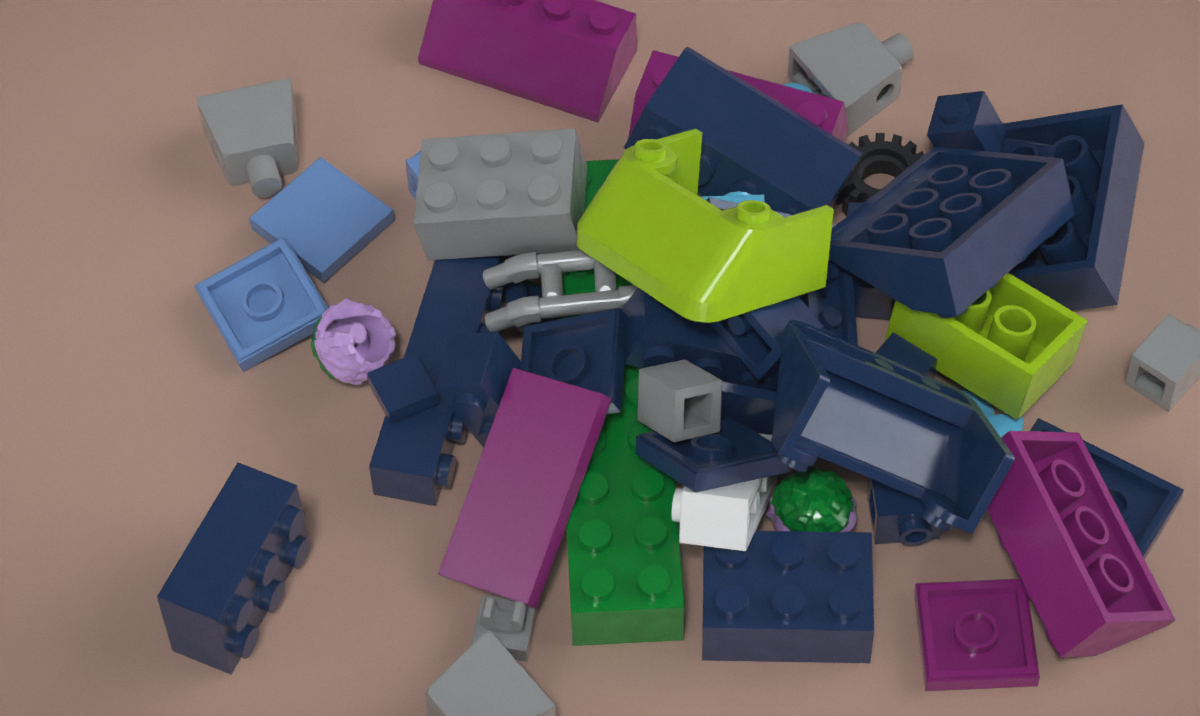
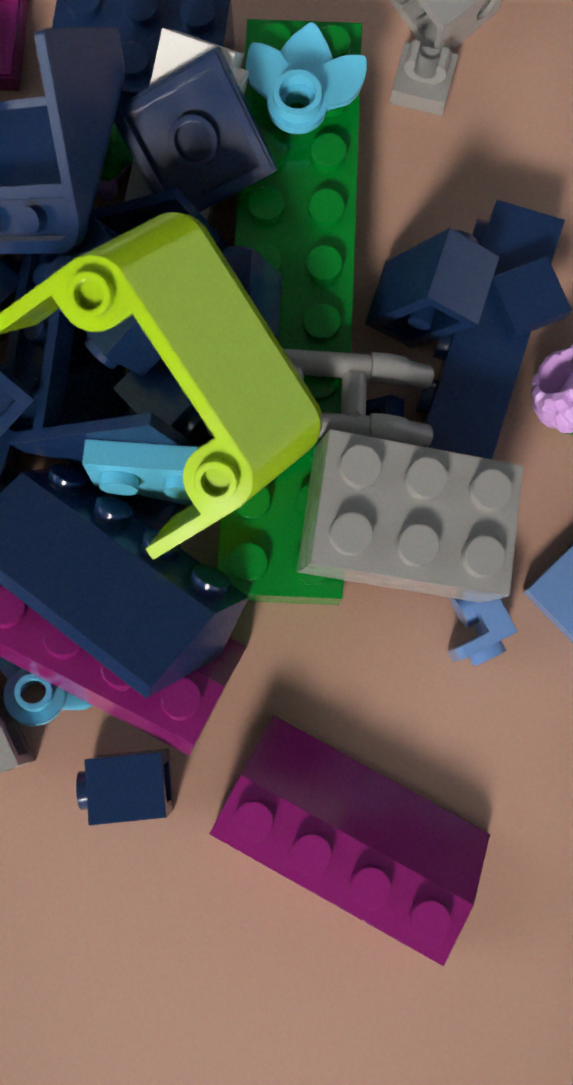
camera: 175 degrees left, 25 degrees up
magenta tile [438,368,612,609] -> none
dark blue tile [520,307,628,414] -> none
light grey brick [638,360,722,442] -> none
none -> dark blue brick [76,748,174,826]
none -> medium azure plate [245,22,367,134]

